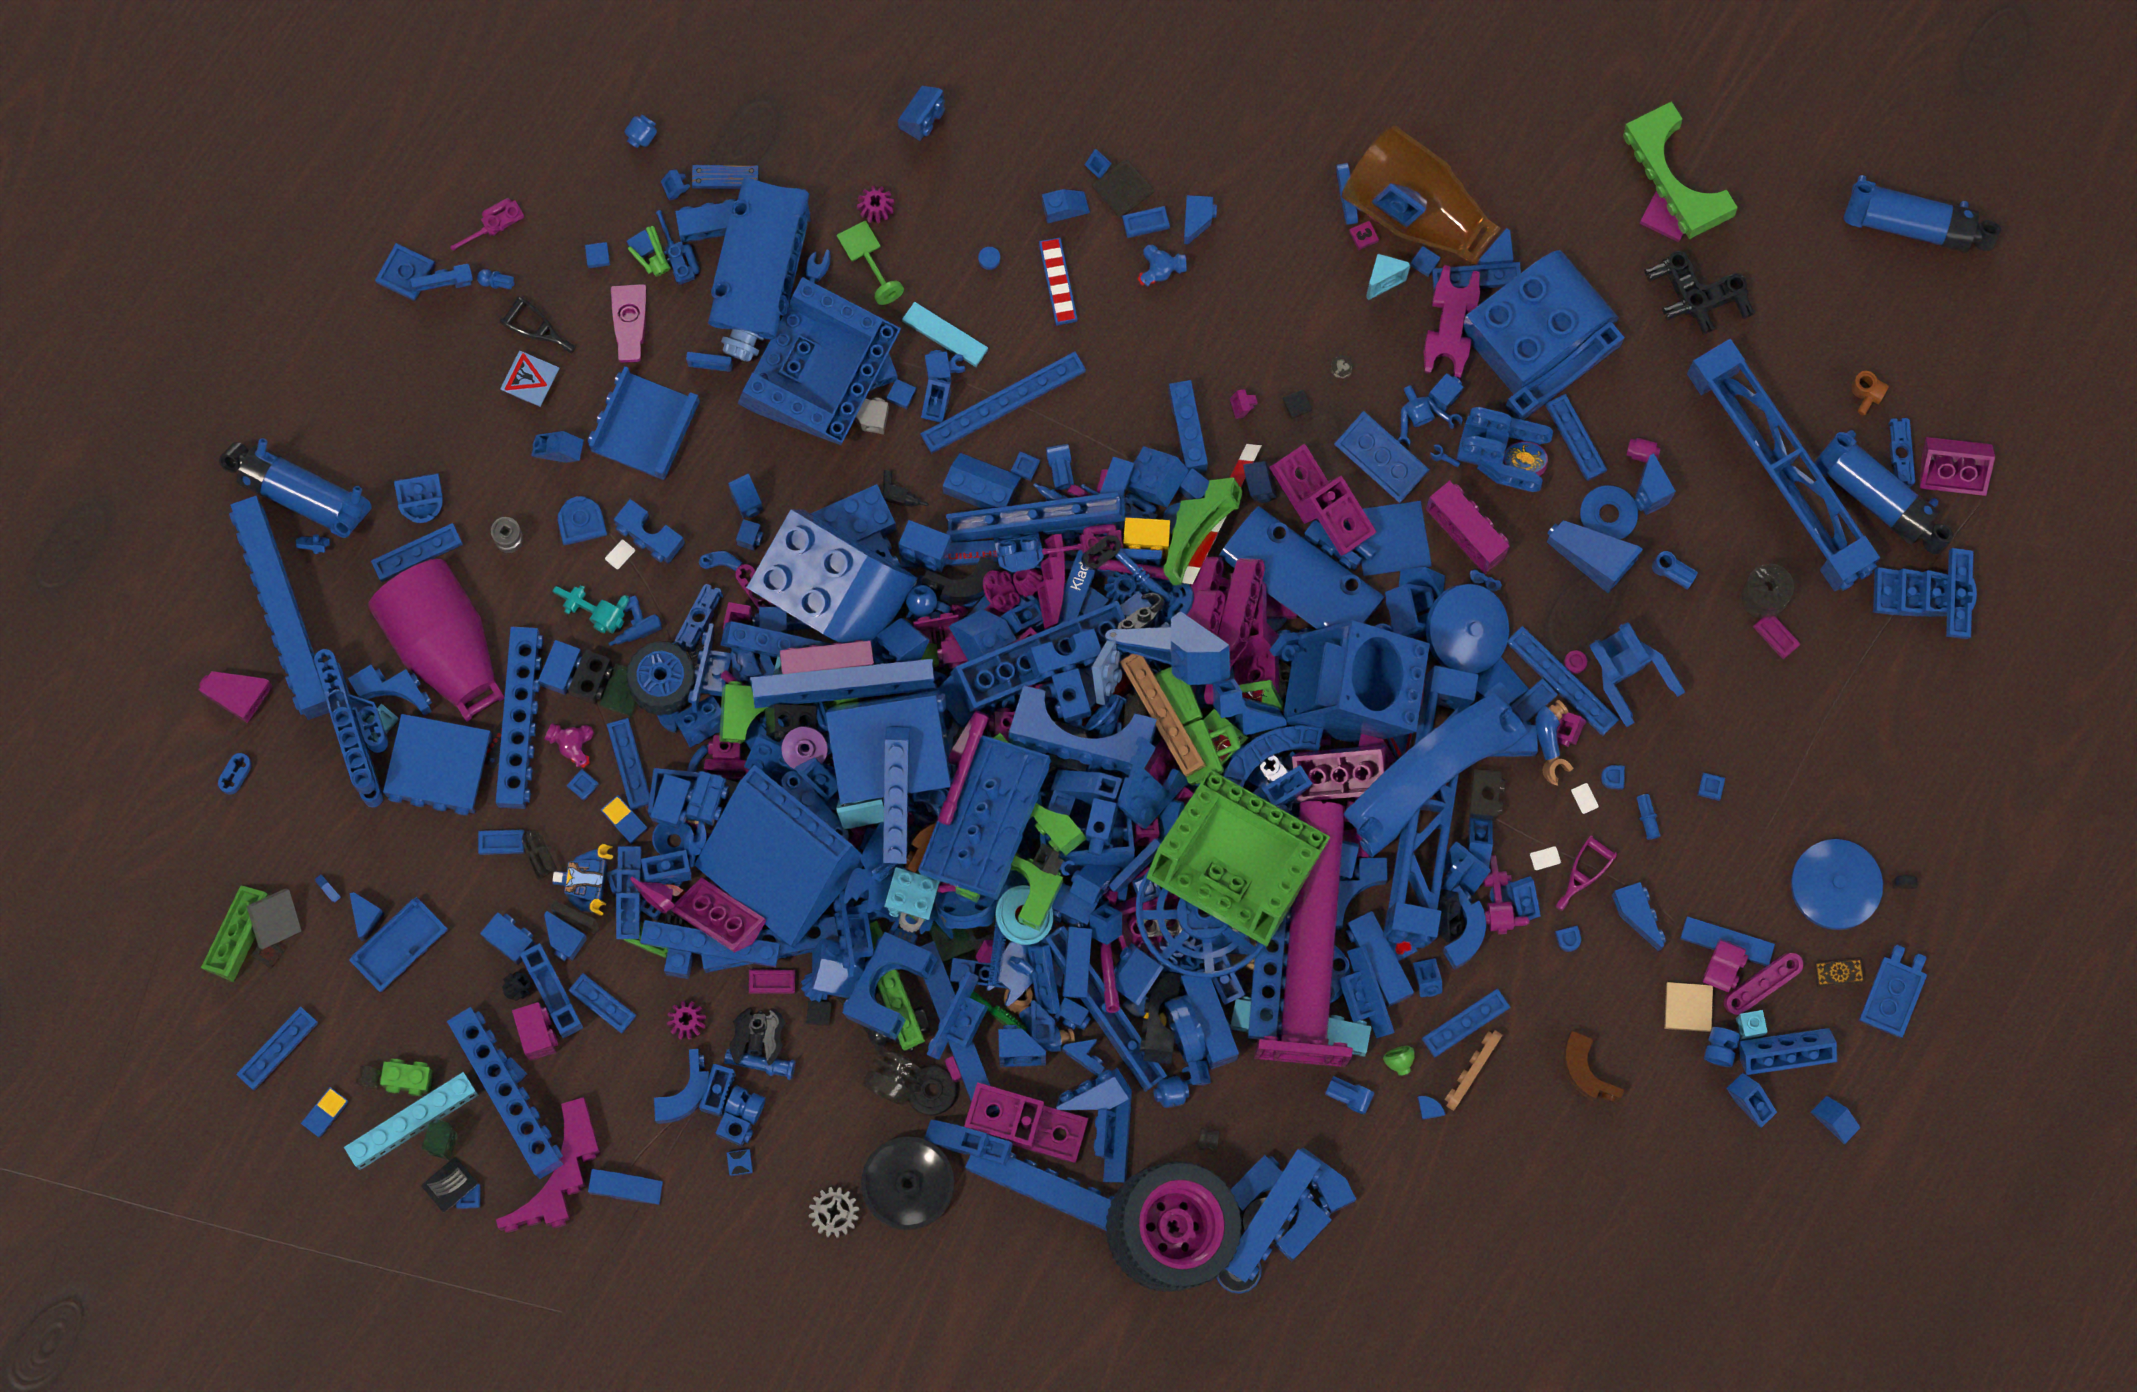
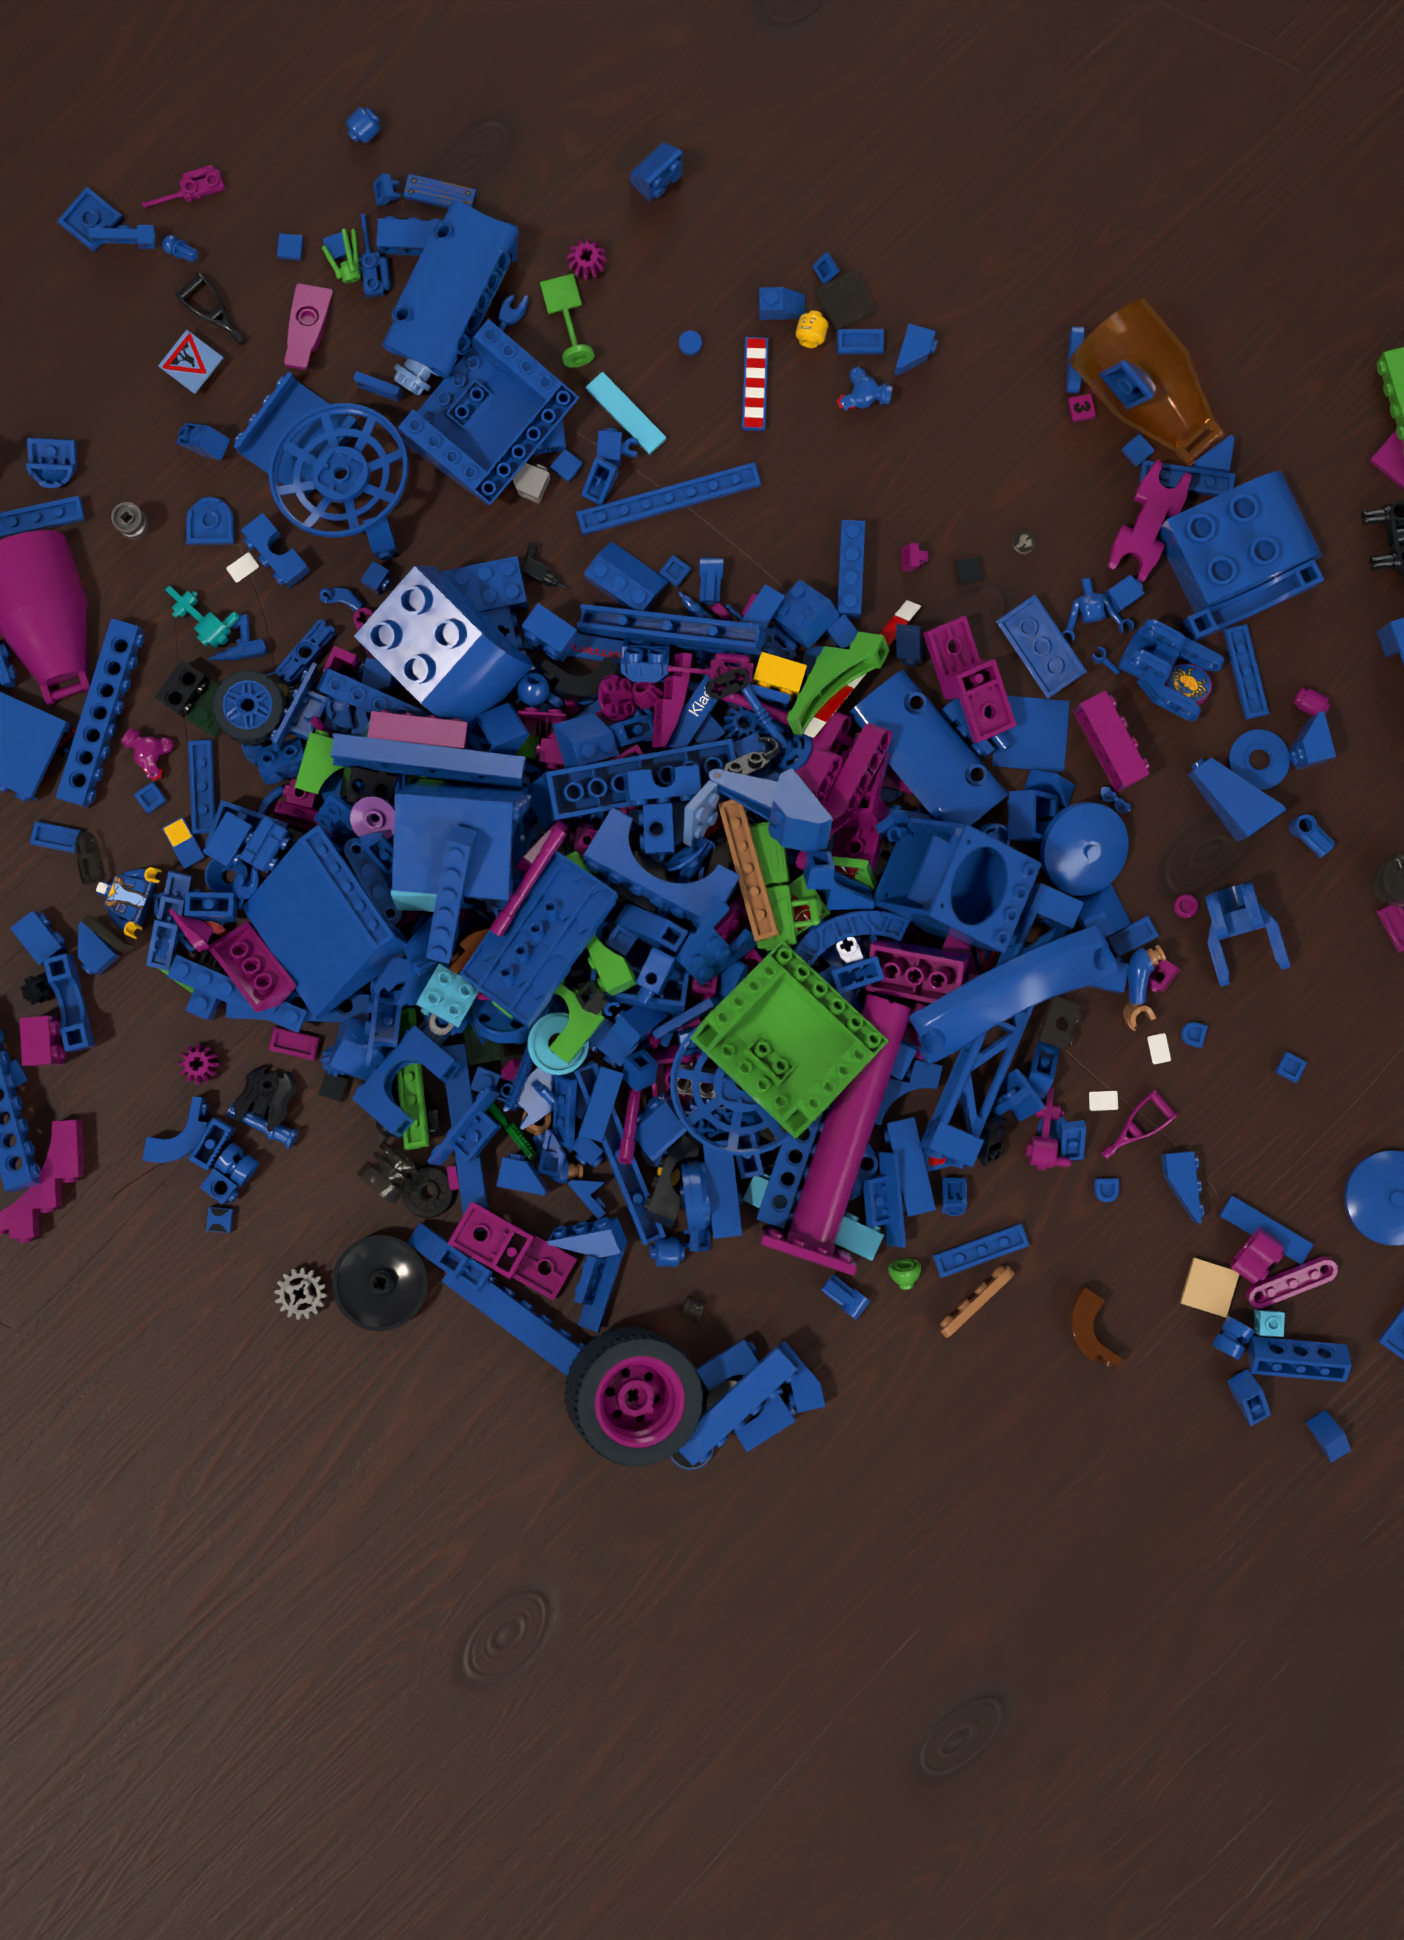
camera: 10 degrees right, 10 degrees up
blue brick [538,640,583,695] -> none
blue tile [568,973,636,1034] -> none
blue slope [588,1169,663,1205] -> none
medium azure slope [1366,254,1410,300] -> none
blue tile [1417,1096,1445,1120] -> none
blue arch [1443,886,1486,970] -> none
blue tile [1507,626,1619,736] -> none
blue axle [1637,794,1661,840] -> none
tile [1814,959,1864,987] -> none
none -> blue dish [269,403,409,538]
none -> yellow head [796,311,828,348]

